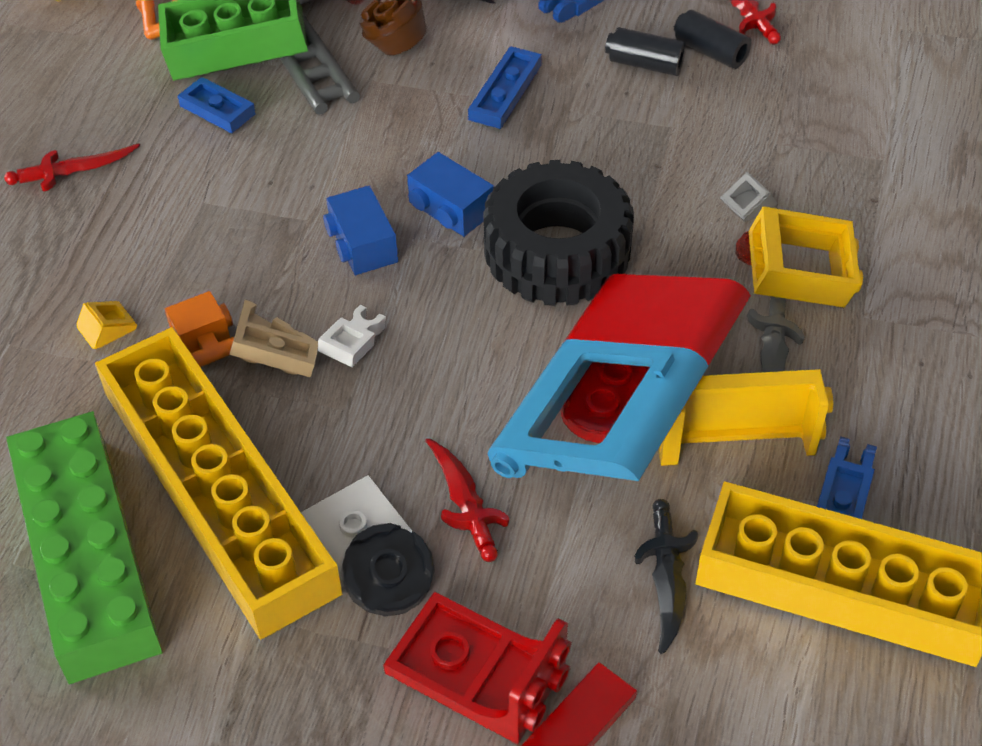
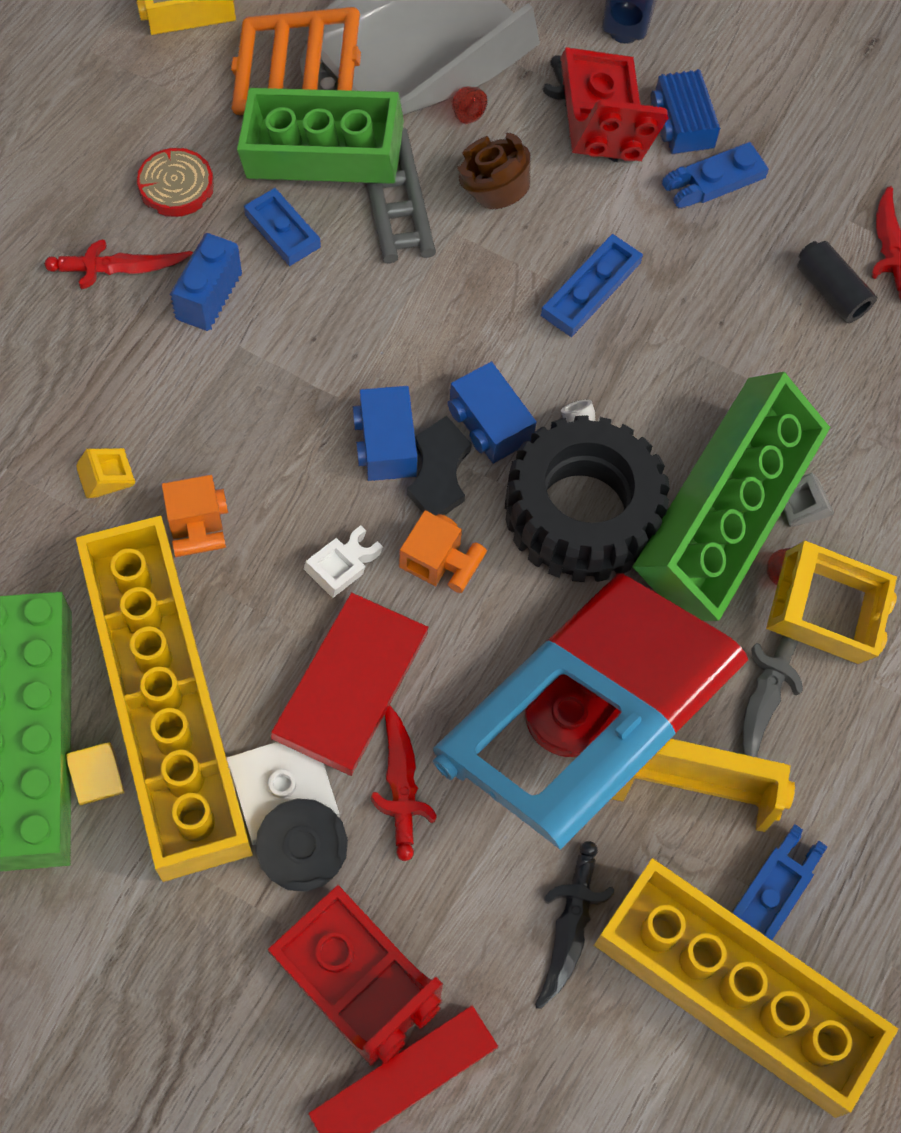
camera: 10 degrees right, 15 degrees up
tan wing [229,300,318,377] -> none
black brick [605,27,686,76] -> none
none -> yellow slope [66,742,125,805]
none -> tile [137,148,214,217]
none -> blue brick [169,233,242,331]
none -> red tile [271,592,429,776]
none -> orange brick [399,510,487,593]
none -> black tile [407,415,472,515]
none -> bright green brick [633,372,831,621]

